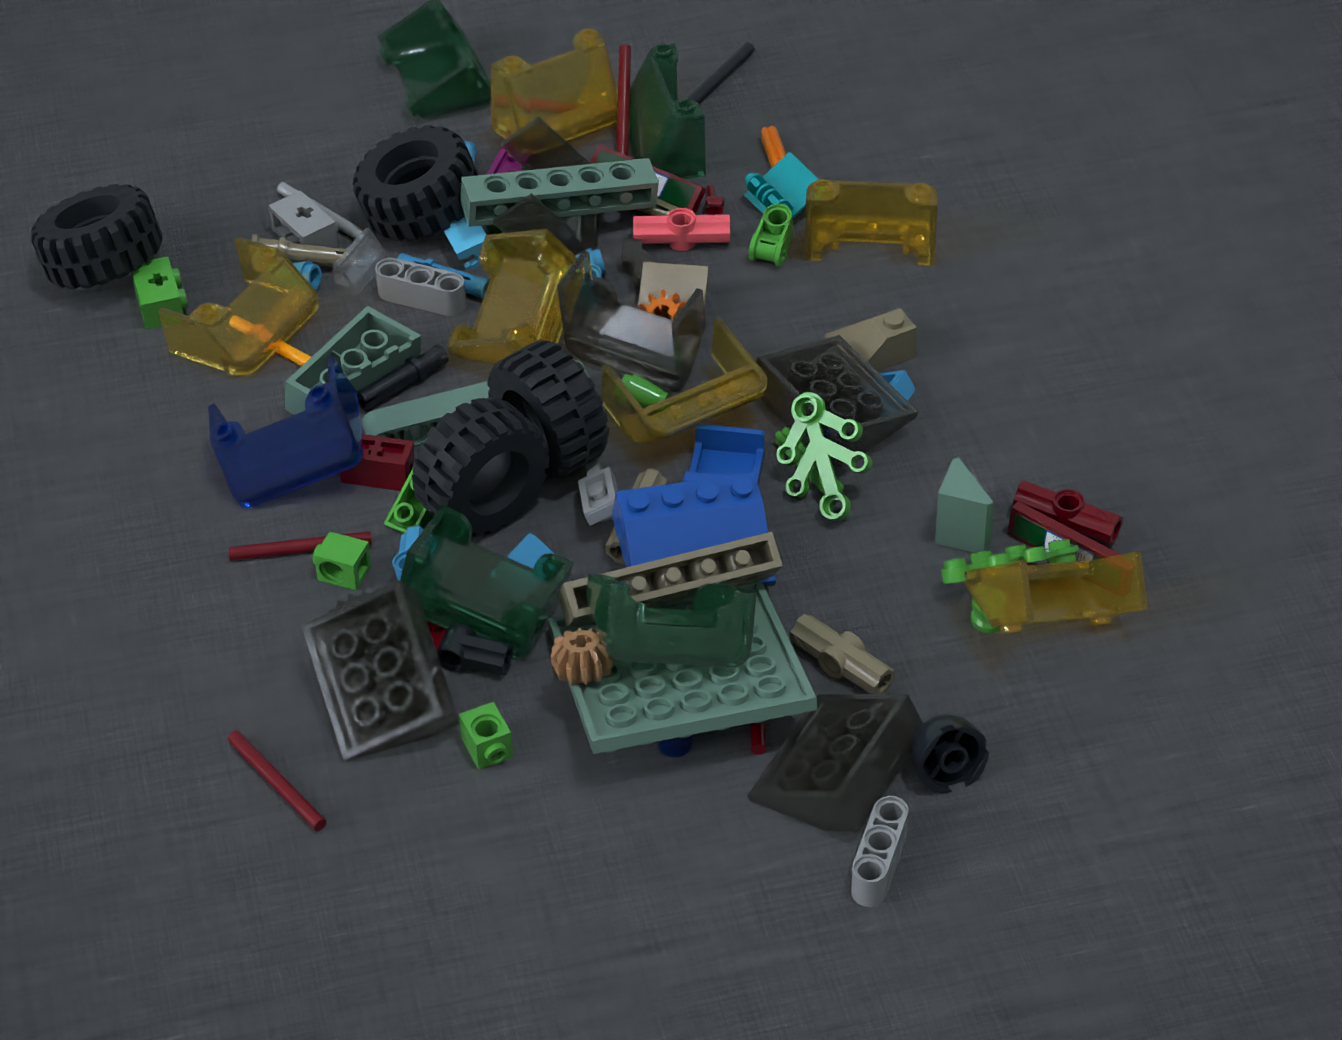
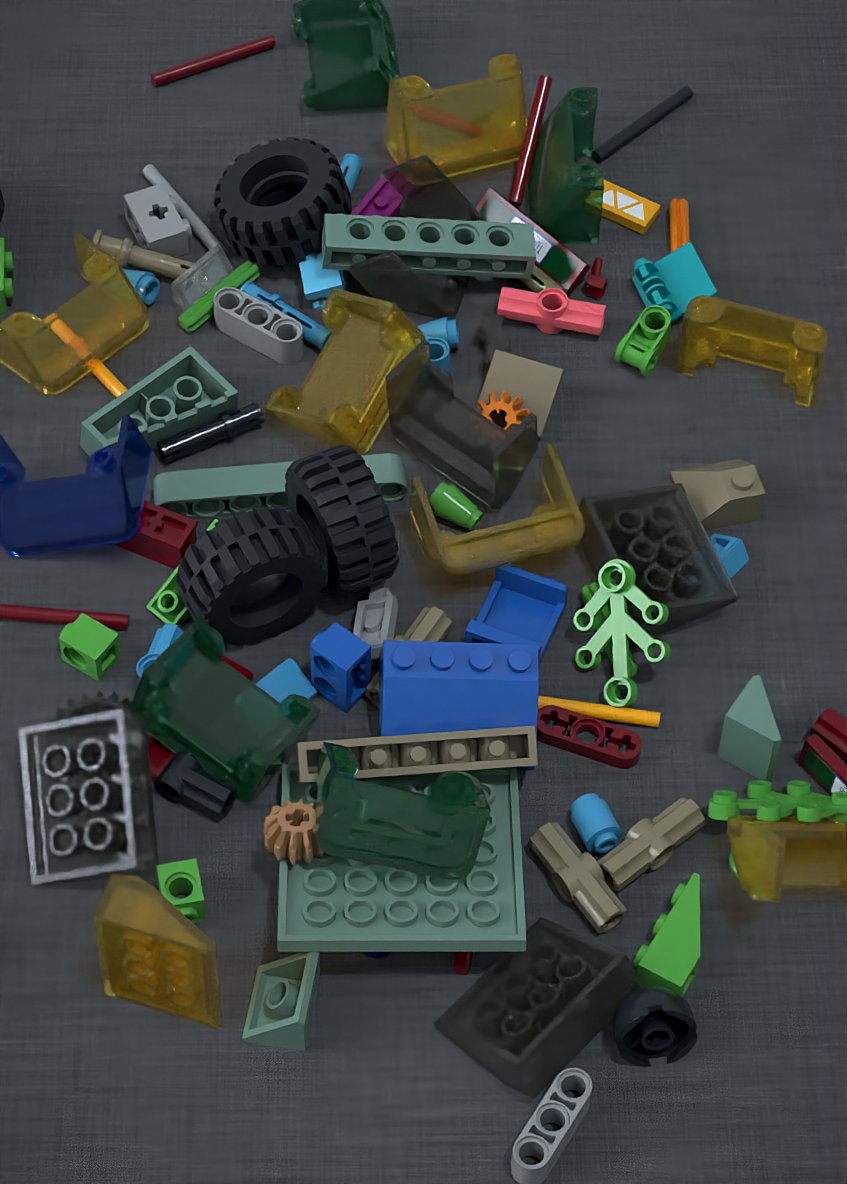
camera: 10 degrees right, 10 degrees up
none -> clear yellow slope [93,873,223,1030]
none -> dark red bar [150,34,275,87]
none -> bright green axle [179,260,260,332]
none -> sand green slope [242,952,320,1052]
none -> blue brick [310,622,371,713]
none -> dark red beam [537,705,642,769]
none -> light orange bar [538,696,661,728]
none -> dark azure brick [570,793,622,853]
none -> light orange tile [584,179,661,235]
none -> dark tan piece [597,797,705,892]
none -> bright green slope [633,872,700,997]

